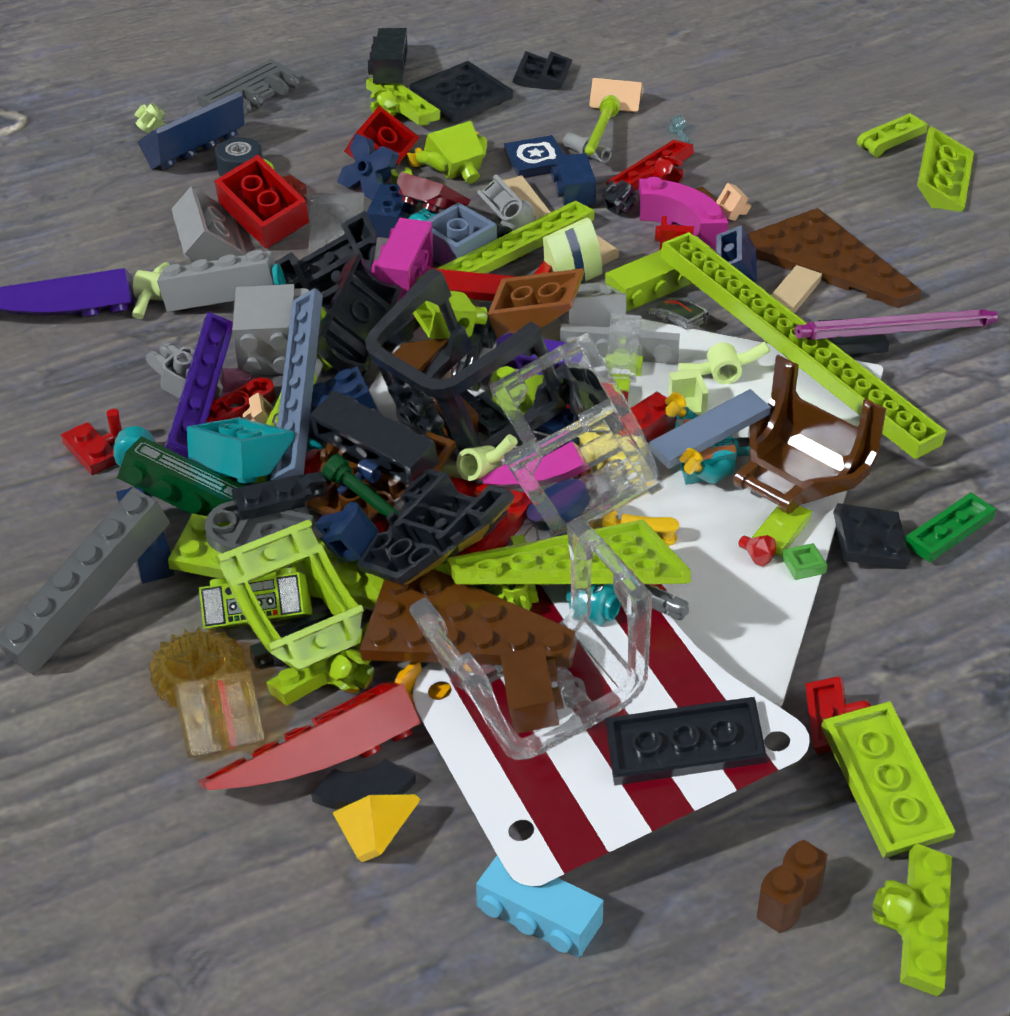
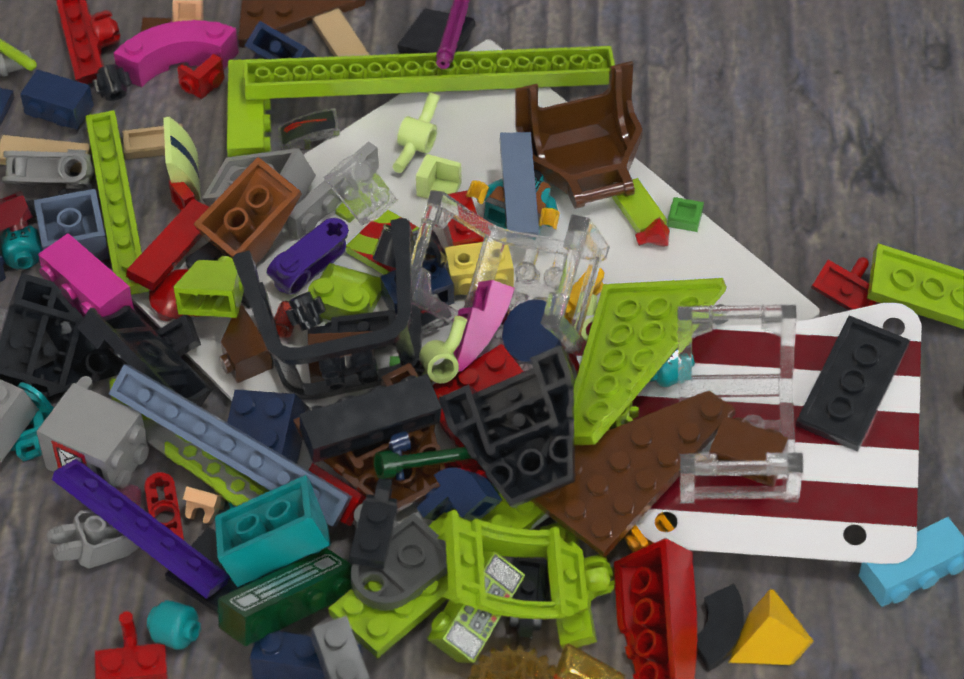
camera: 60 degrees left, 10 degrees up
black plate [833,503,911,569] -> none
green plate [905,492,996,563] -> none

